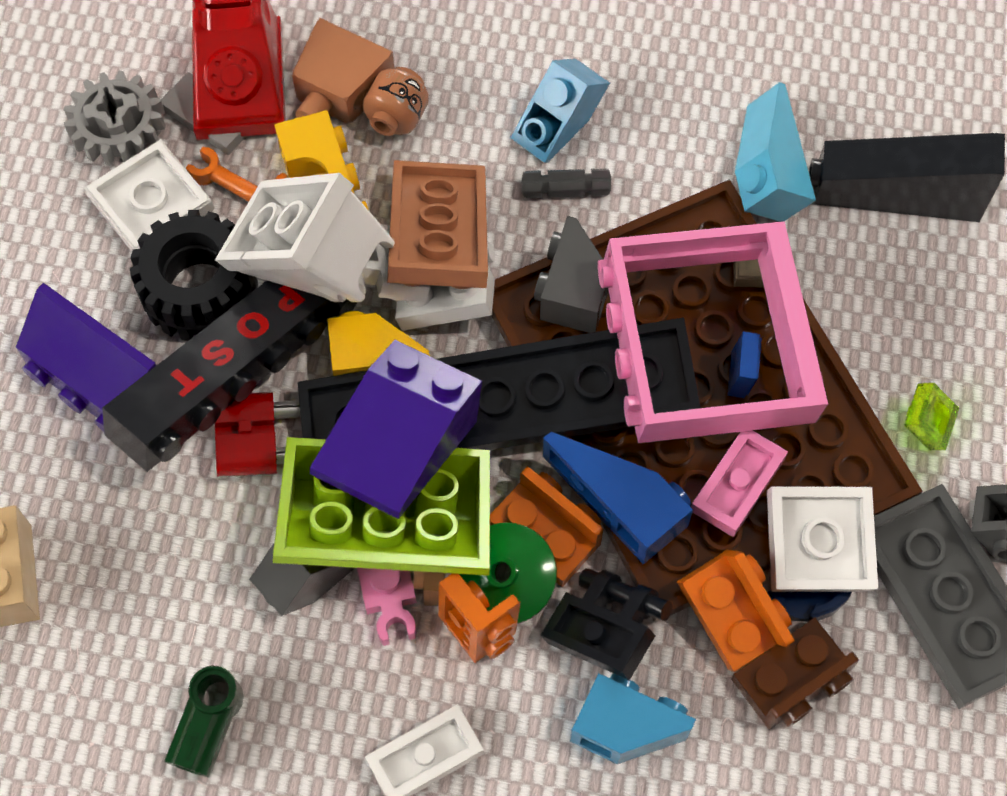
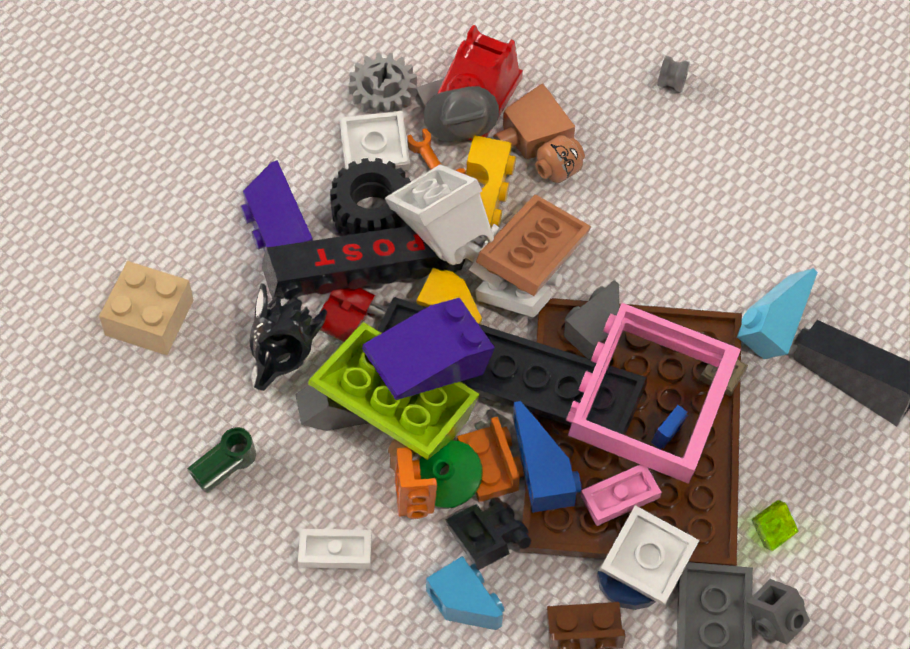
camera: 30 degrees right, 5 degrees down
bright pink plate [357,568,417,646] -> none
dark azure slope [510,59,610,163] -> none
dark grey axle [522,168,611,198] -> none
orange bracket [677,549,795,672] -> none
none -> black piece [249,283,327,391]
none -> dark grey piece [423,86,499,141]

